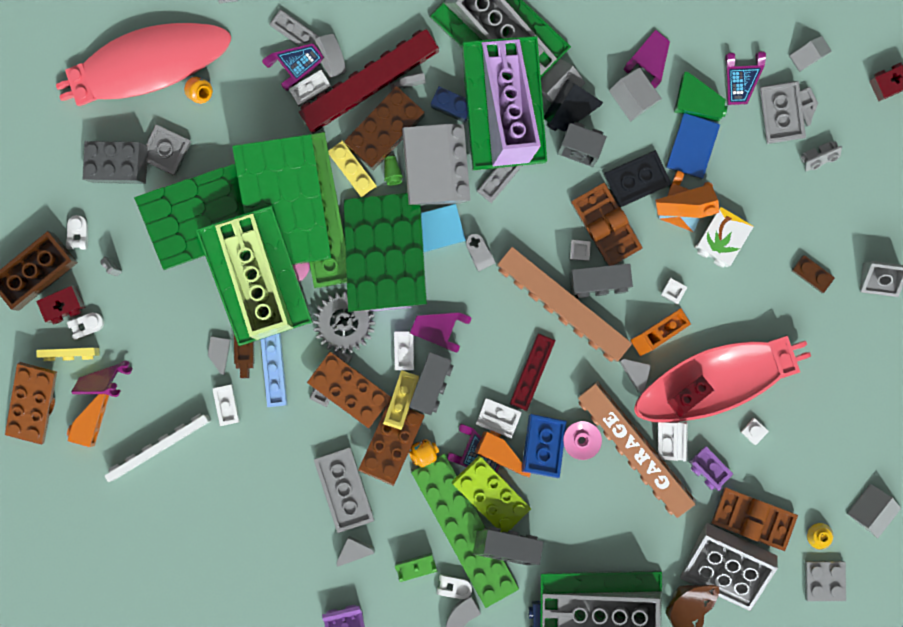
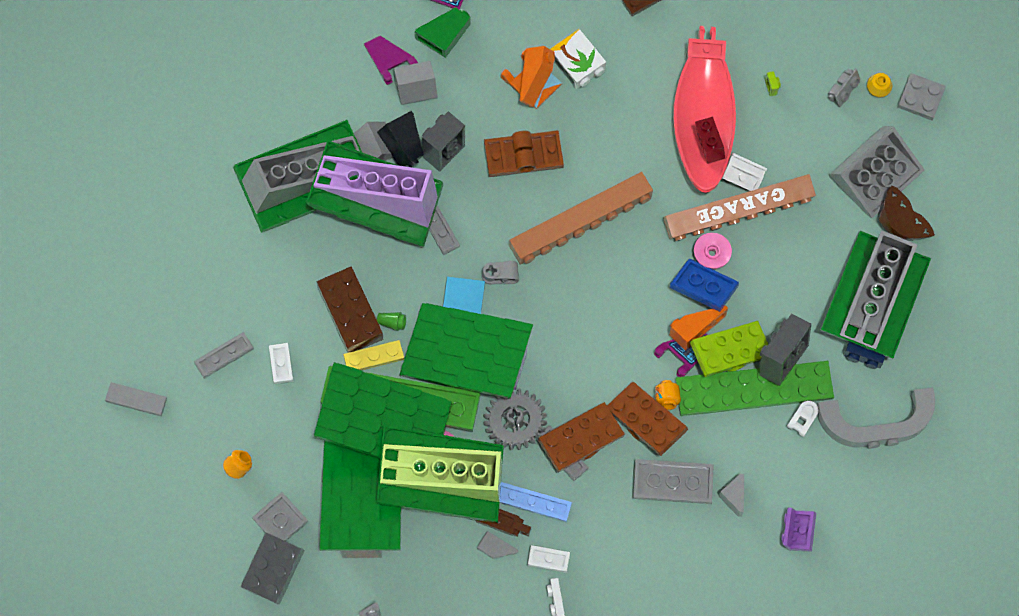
camera: 75 degrees left, 15 degrees down
coral windscreen [56,23,231,106] -> none
flag [262,43,324,91] -> none
dark red brick [298,29,439,134] -> none
light grey slope [315,34,346,77] -> none
light yellow plate [383,370,419,430] -> none
light grey tile [390,73,426,91] -> none
white plate [394,331,414,370] -> none
bright green hinge [395,553,438,582] -> none
light grey slope [402,124,470,205] -> none
dark grey brick [409,352,454,415] -> none
magenta flag [410,312,472,353] -> none
dark blue brick [431,86,468,123] -> none
white plate [476,398,522,438] -> none
dark red tile [509,333,556,411] -> none
dark grey brick [569,264,633,298] -> none
white plate [570,240,591,261] -> none
black tile [603,150,671,208] -> none
light grey slope [619,359,651,394] -> none
orange slope [630,308,691,356] -> none
white plate [661,278,687,304] -> none
blue tile [666,113,720,179] -> none
medium lavender bracket [689,446,733,491] -> none
dark orange plate [711,487,798,551] -> none
white plate [740,418,769,445] -> none
light grey slope [847,484,901,538] -> none
none -> lime plate [765,71,781,97]
none -> light grey hinge [828,68,861,107]

